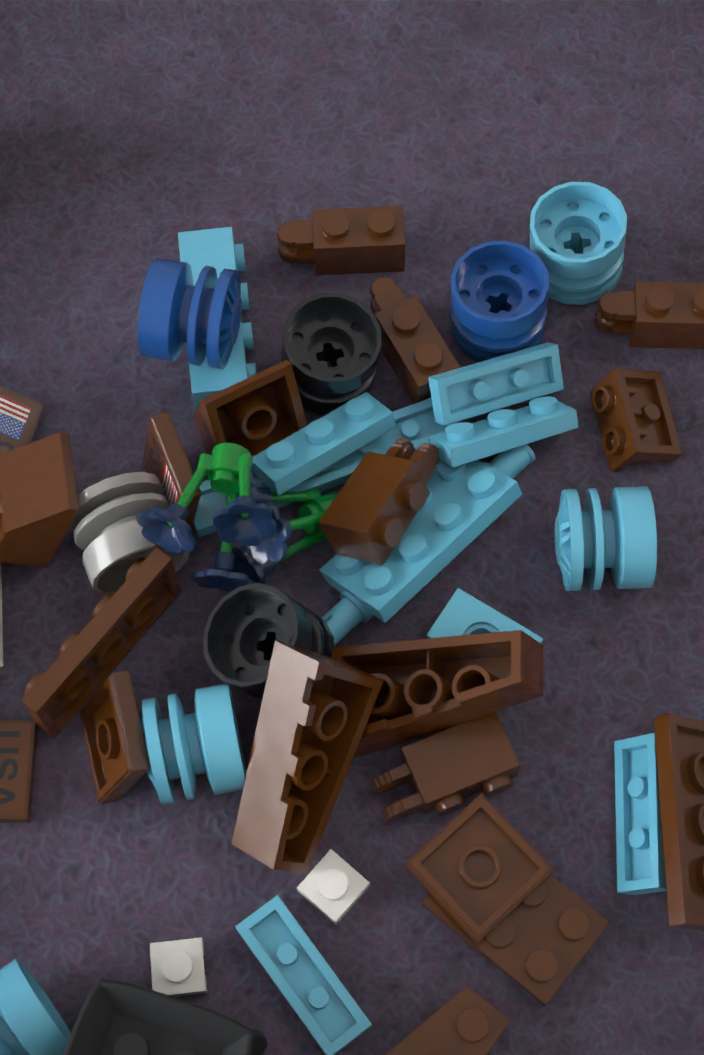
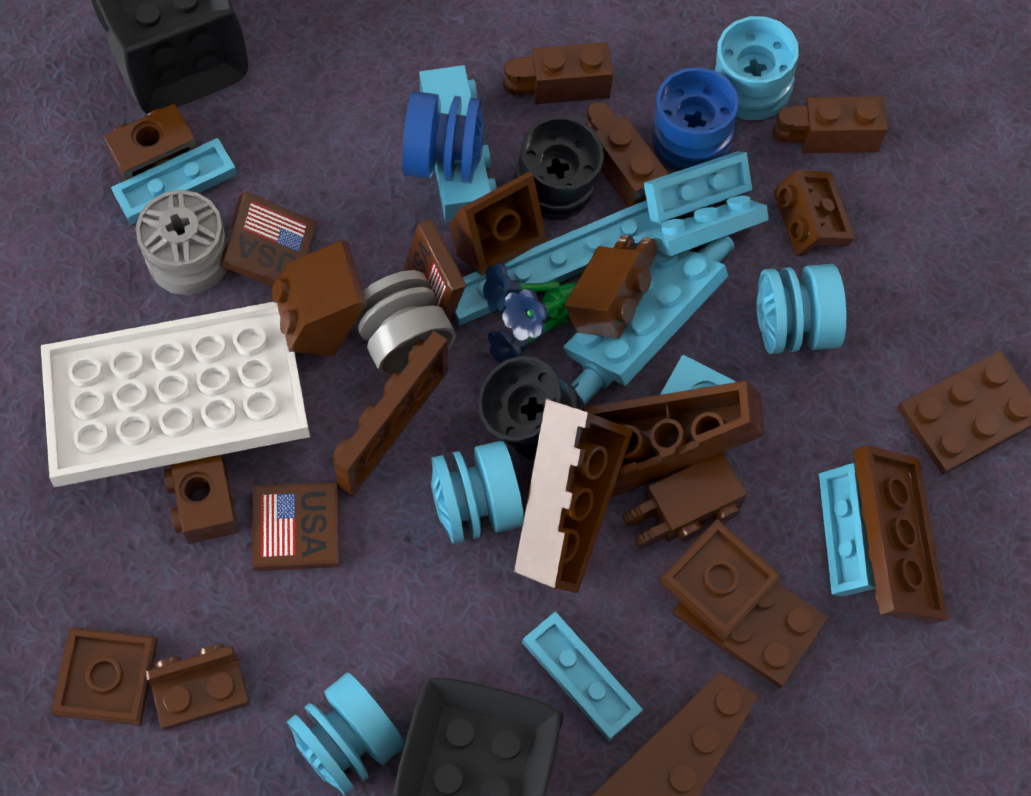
camera: 10 degrees left, 0 degrees up
reddish brown tile [79,671,150,804] -> none
dark blue plant [137,443,277,591] -> none
white plate [150,937,207,997] -> none
medium azure plate [252,392,396,496] -> none
white plate [297,849,370,925] -> none

